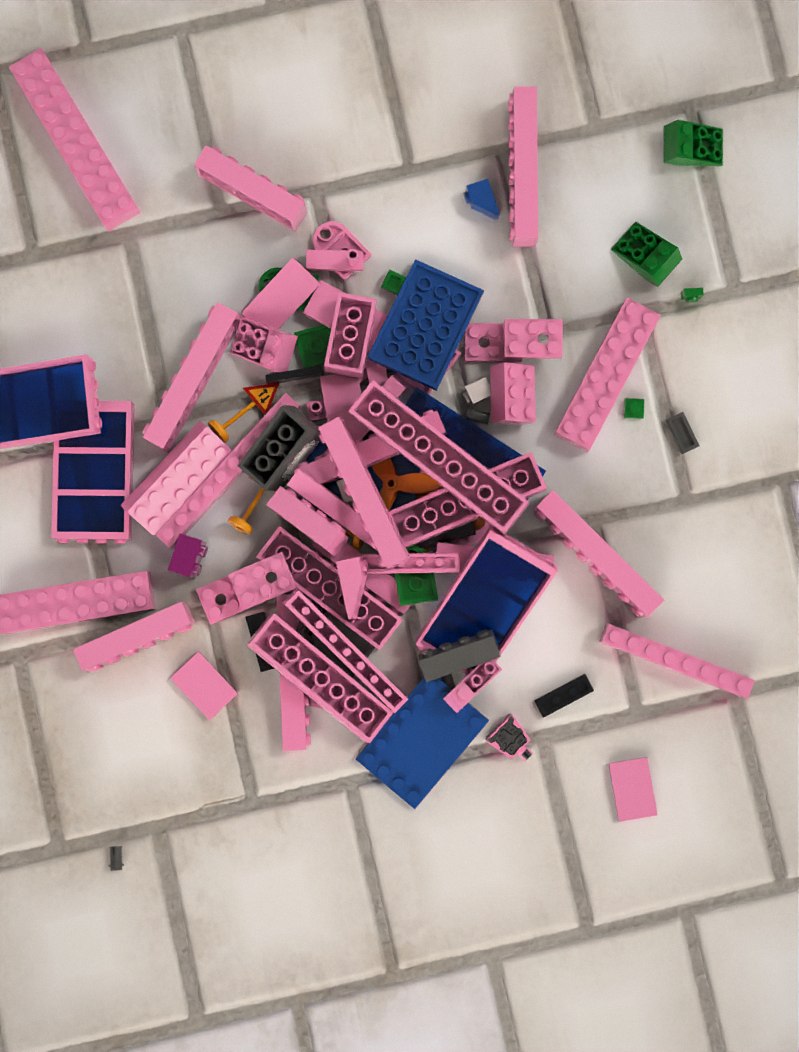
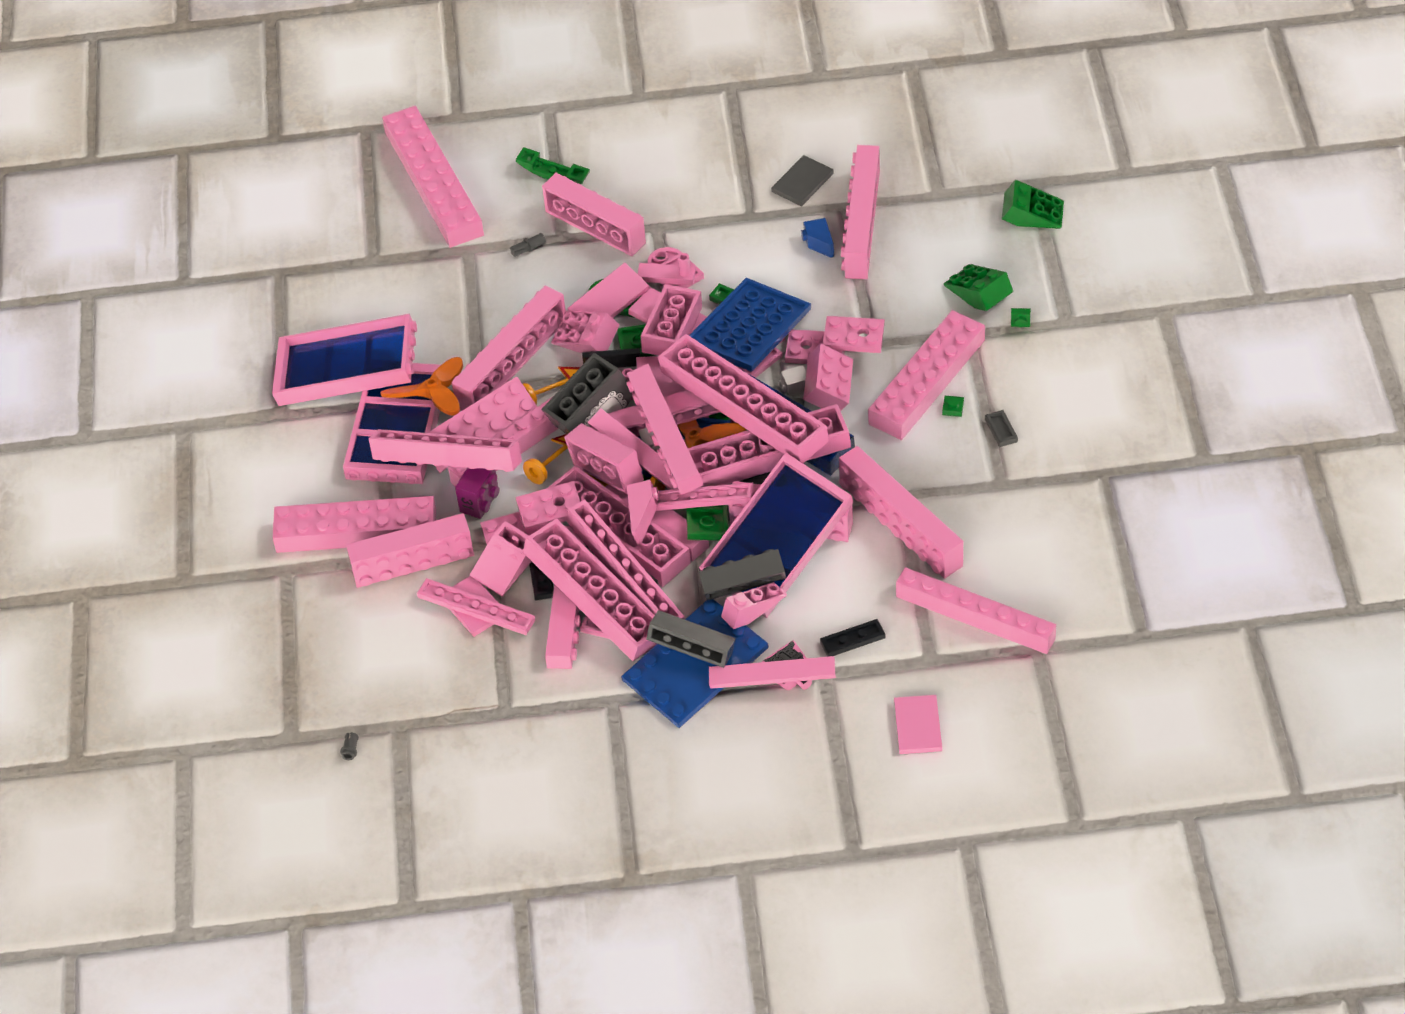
camera: 10 degrees right, 35 degrees down
none -> bright pink brick [369,429,522,472]
none -> orange piece [380,357,463,416]
none -> bright pink tile [417,578,535,635]
none -> bright pink slope [470,521,532,597]
none -> dark grey axle [510,233,546,257]
none -> green slope [516,147,590,184]
none -> dark grey brick [646,610,736,668]
none -> bright pink tile [709,656,836,689]
none -> dark grey tile [771,155,834,207]

